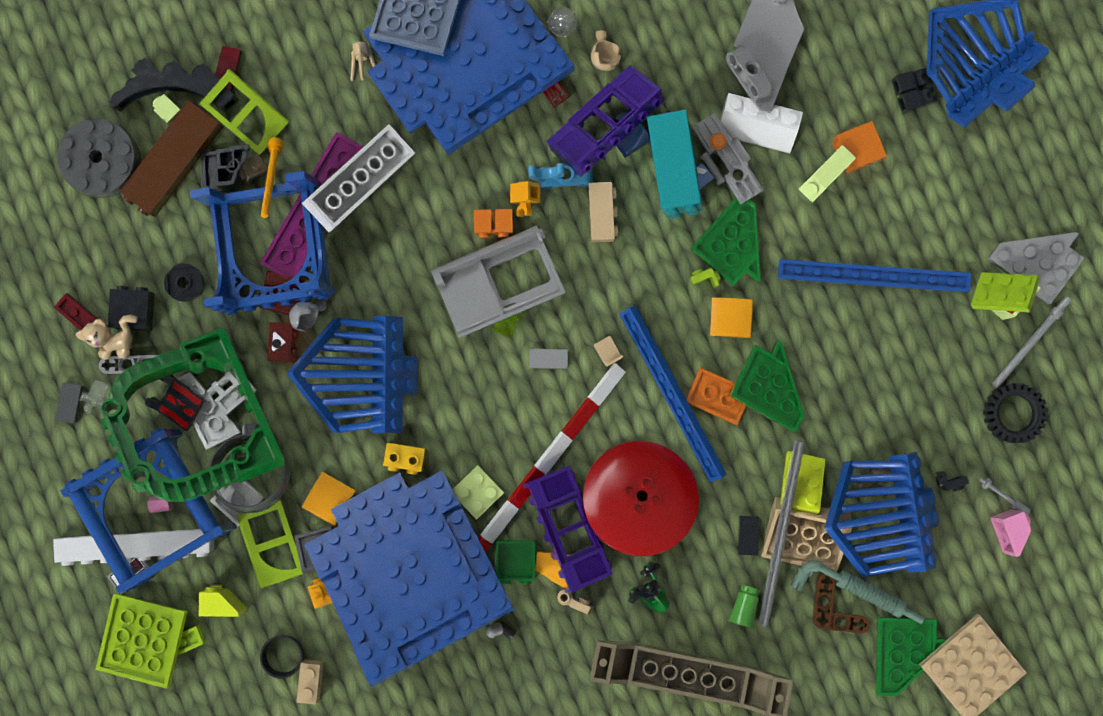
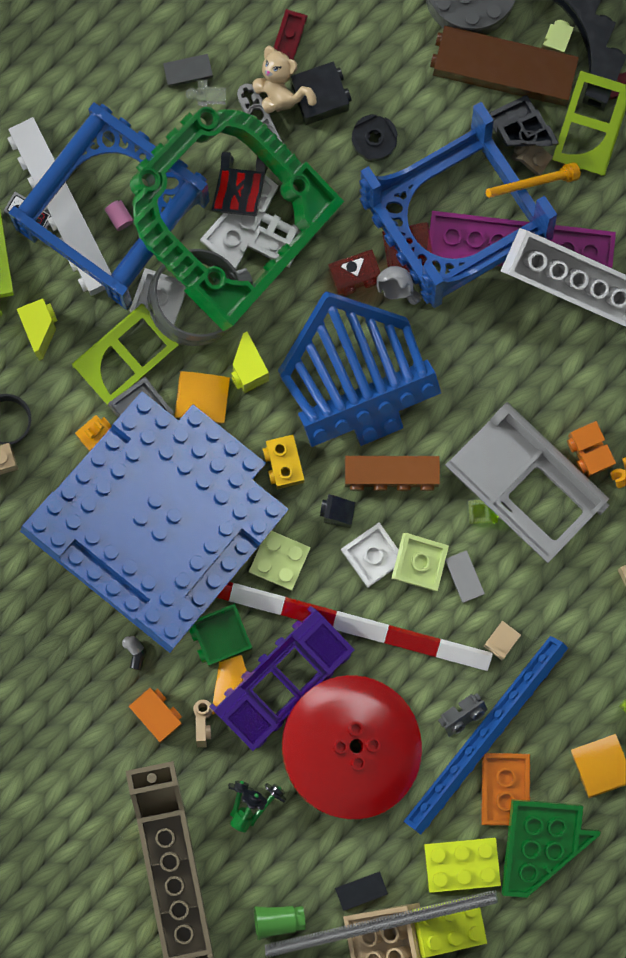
camera: 60 degrees right, 5 degrees down
none -> orange piece [129,688,182,743]
none -> neon yellow slope [231,331,269,393]
none -> black slope [320,494,356,528]
none -> white tile [341,523,399,588]
none -> dark orange brick [345,456,440,491]
none -> yellowish green plate [391,533,449,591]
none -> neon yellow plate [424,838,501,893]
none -> dark grey hinge [438,693,488,737]

